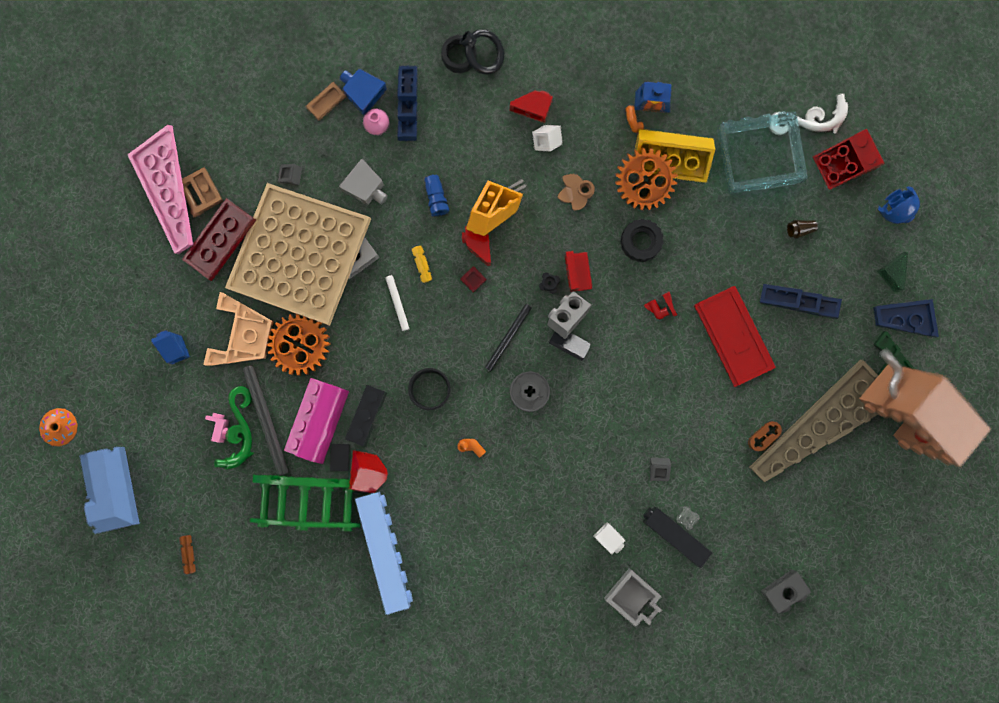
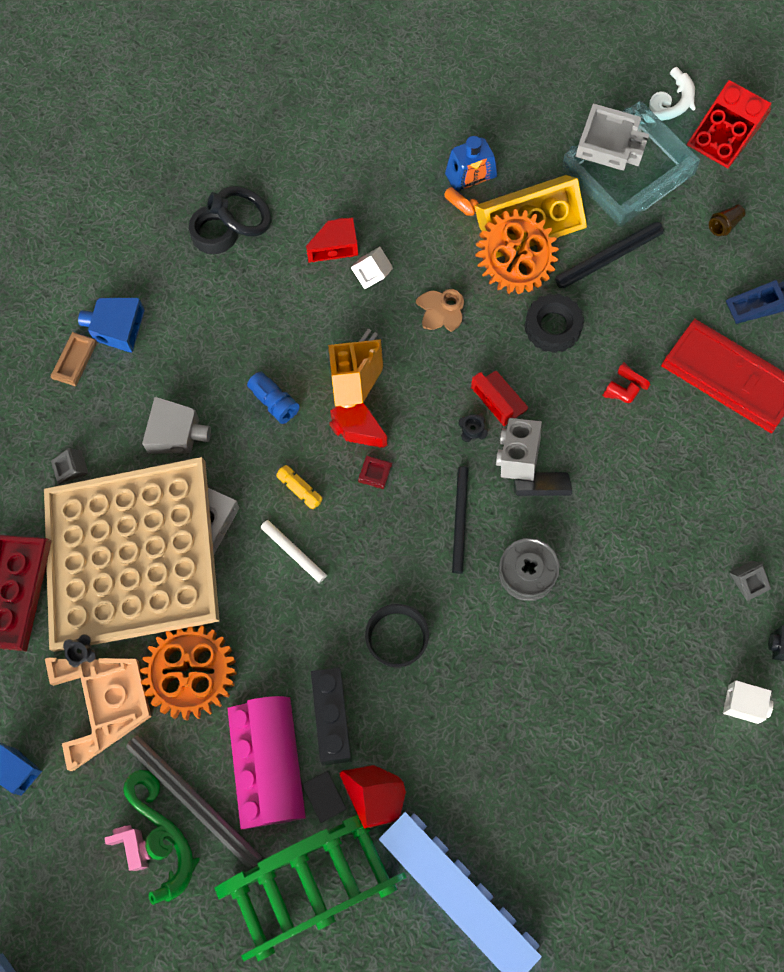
camera: 25 degrees left, 15 degrees down
bright pink brick [363,109,389,135] -> none
dark blue slope [397,66,418,141] -> none
orange arm [457,439,486,458] -> none
none -> black plate [63,634,96,667]
none -> black axle [555,222,664,288]
none -> light grey piece [576,103,649,171]

